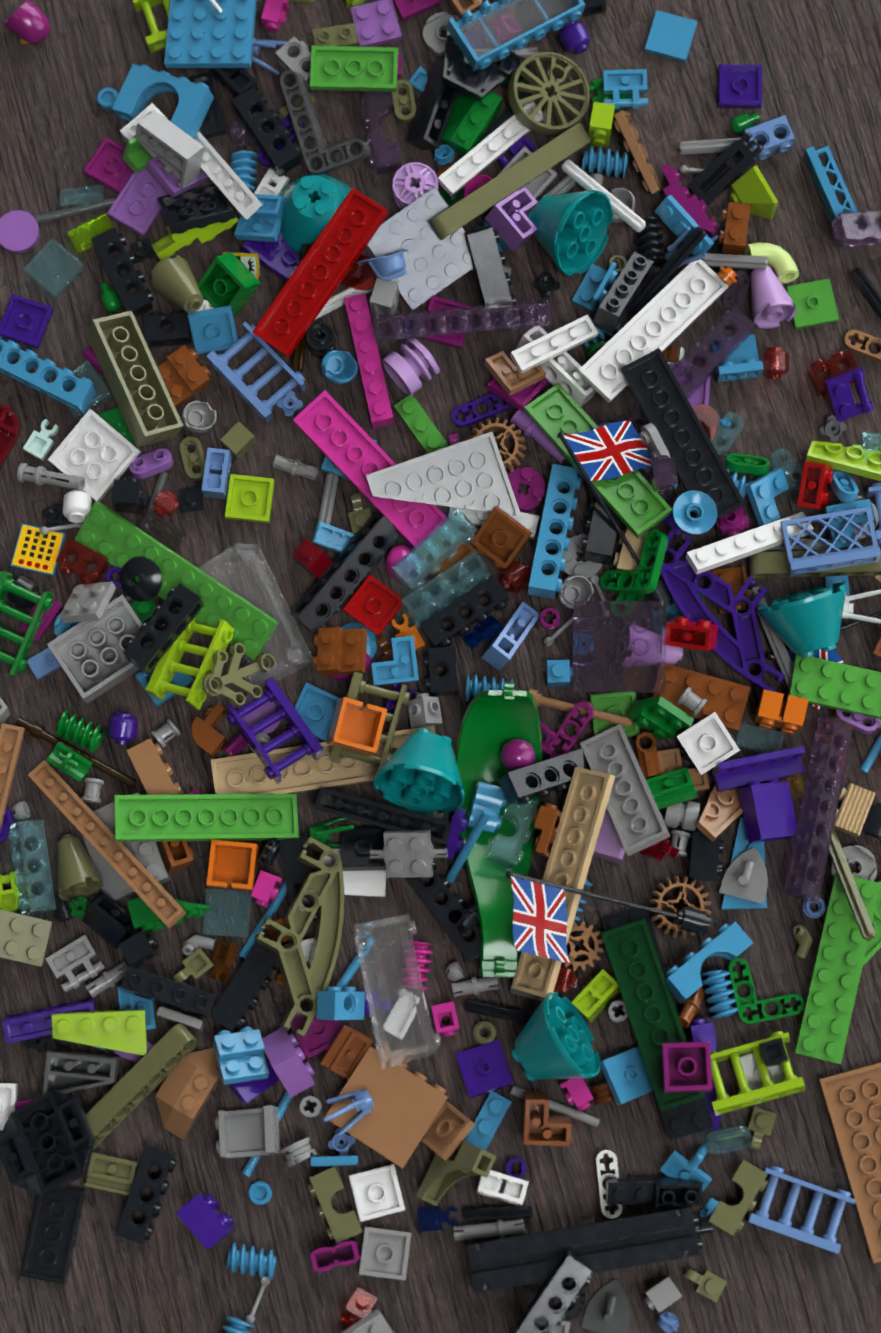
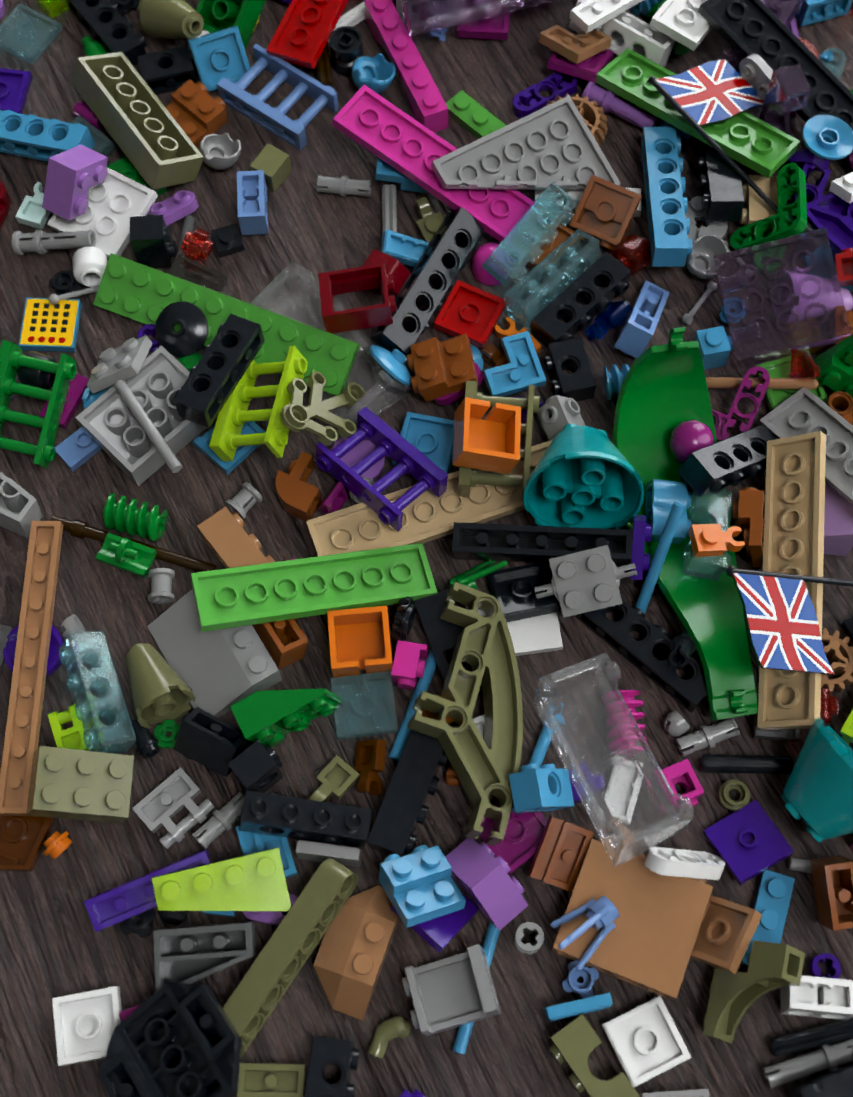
camera: 15 degrees left, 10 degrees down
medium nougat plate [28,760,186,928] -> none
clear red brick [56,538,110,584] -> none
dark purple head [108,711,138,745] -> none
olive plate [180,436,206,481] -> none
light grey arm [182,934,216,956] -> none
lime plate [225,474,275,524] -> none
dark azure tile [249,1181,272,1205] -> none
medium blue plate [277,391,303,417] -> none
light grey wheel [280,1137,317,1168] -> none
lavender wheel [381,337,440,396] -> none
clear blue plate [417,1206,459,1232] -> none
magenta plate [507,467,546,512] -> none
magenta bush [540,608,560,630] -> none
none -> medium lavender brick [42,145,108,220]
none -> light grey bar [114,379,182,473]
none -> dark red window [318,263,397,334]
none -> olive arm [368,1016,411,1059]
none -> dark azure dish [369,344,412,386]
none -> white beam [644,847,726,880]
none -> orange plate [688,524,745,557]
none -> clear red tile [790,350,820,378]

